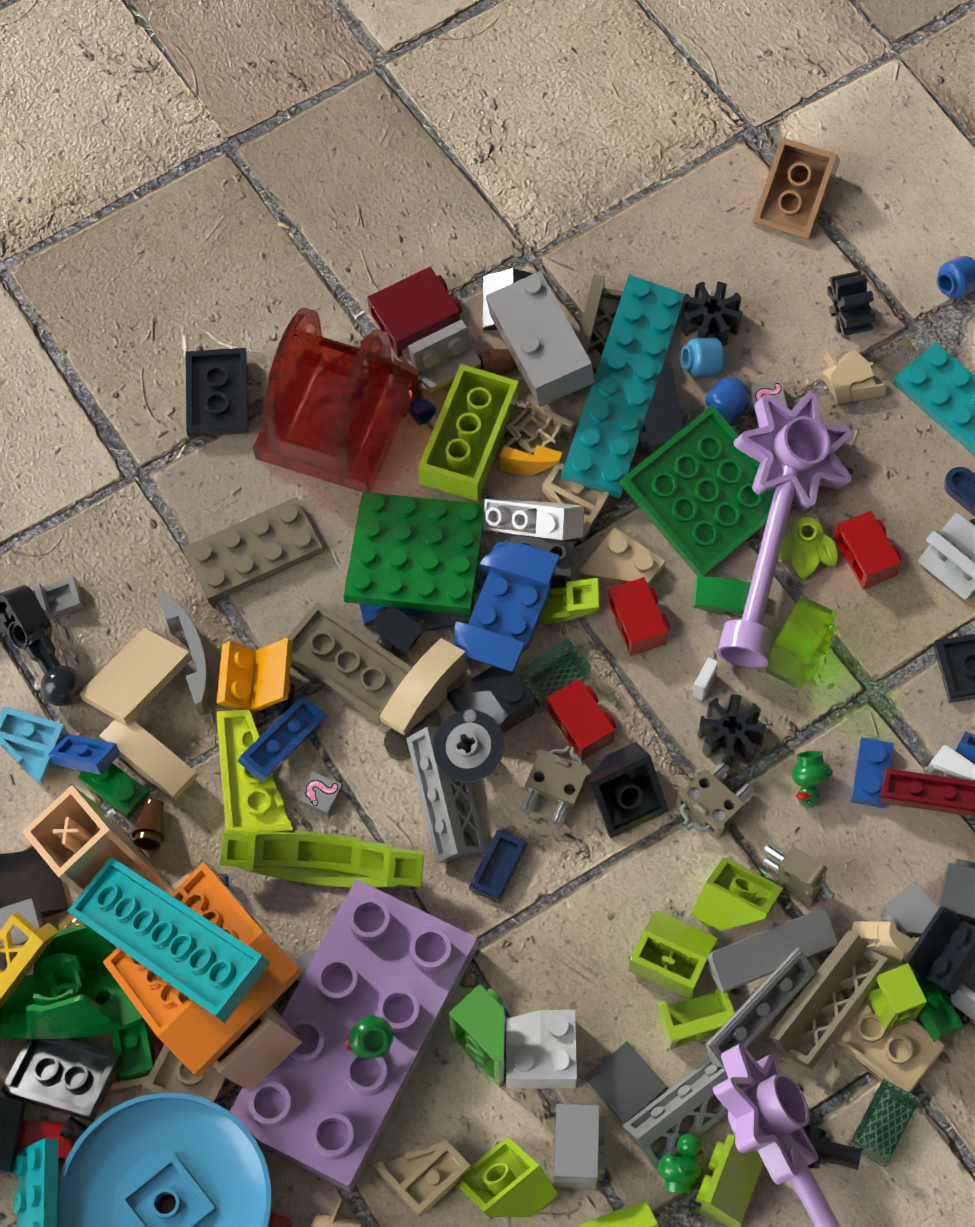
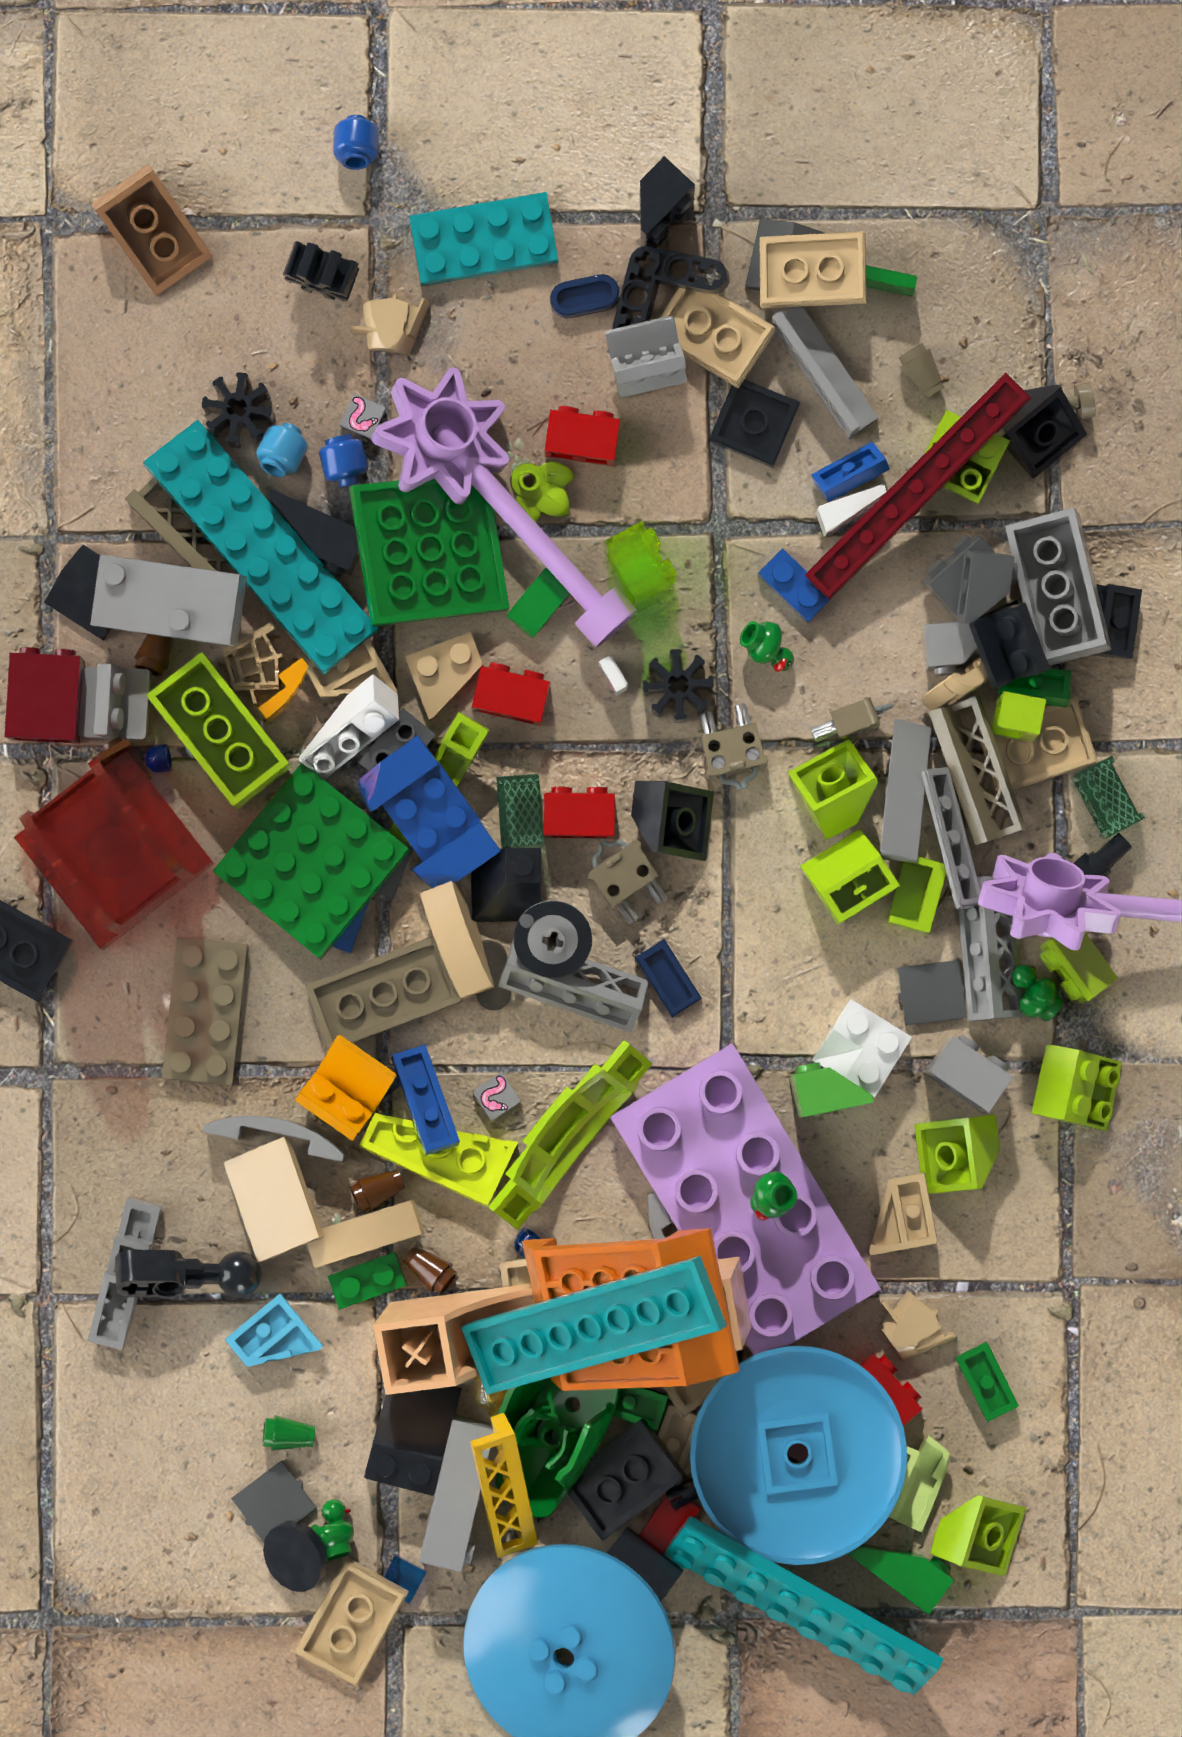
camera: 55 degrees left, 20 degrees up
blue plate [48,734,121,775] -> none
black brick [373,605,424,657] -> none
none -> reddish brown cone [350,1169,405,1212]

